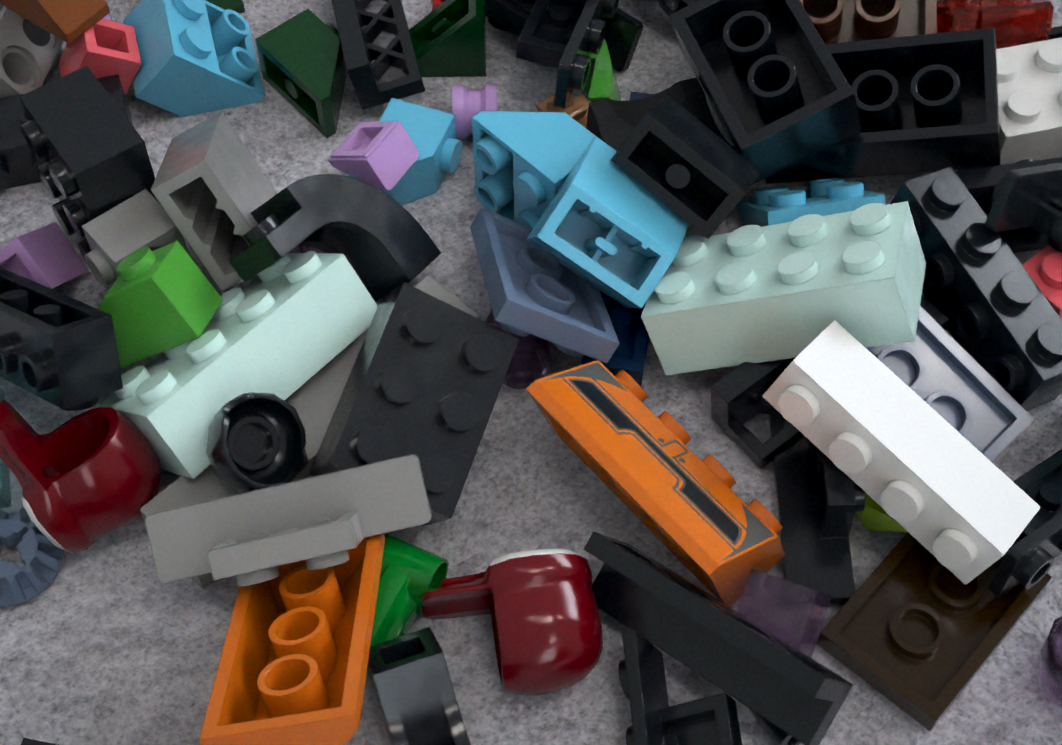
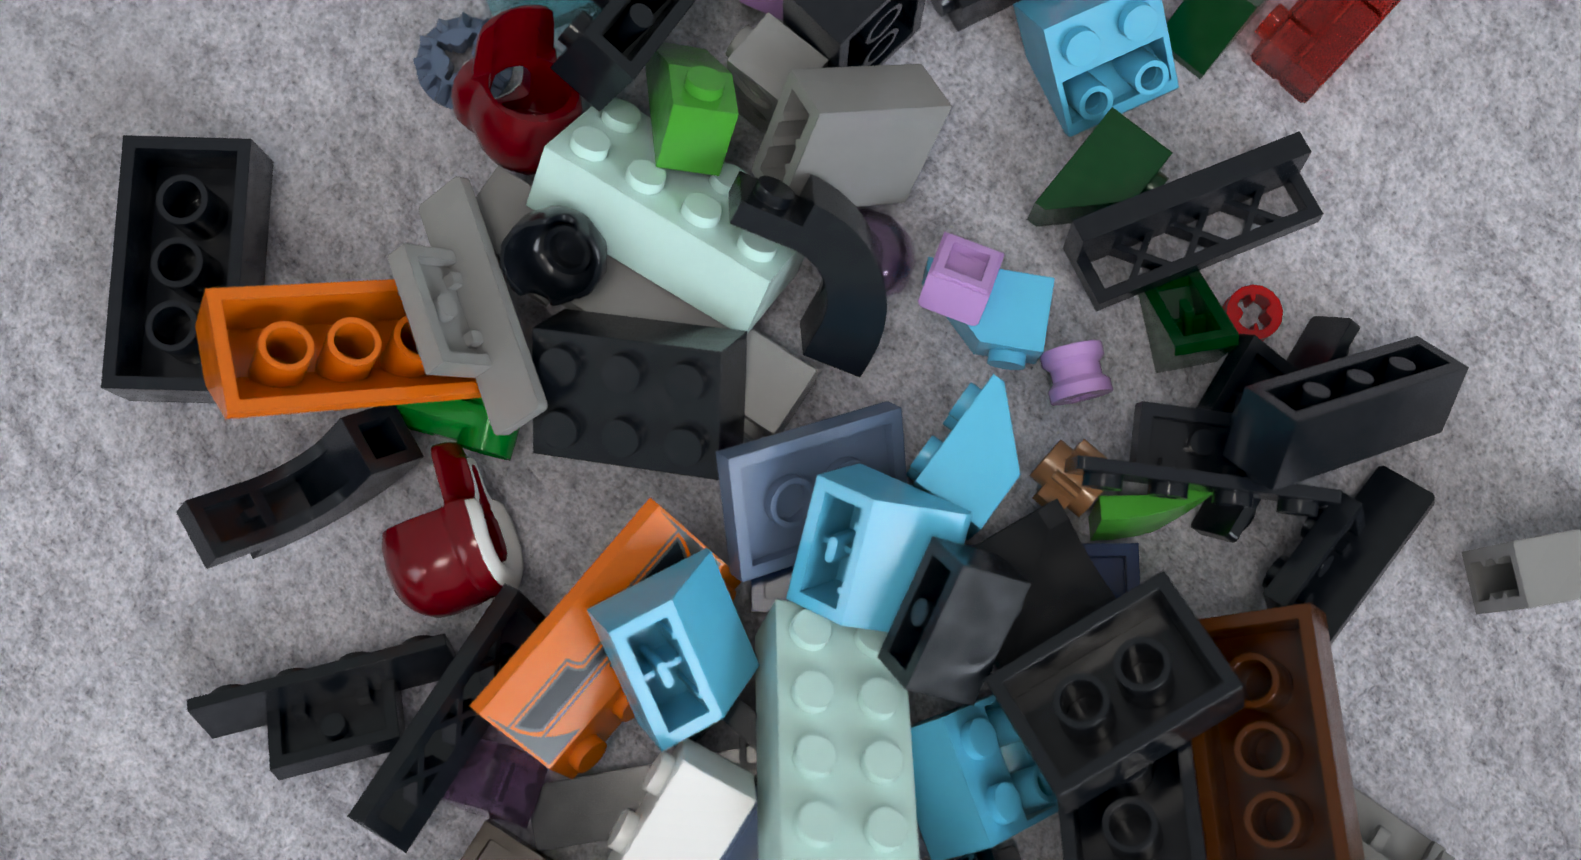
camera: 80 degrees right, 25 degrees up
none -> medium azure slope [586,548,760,751]

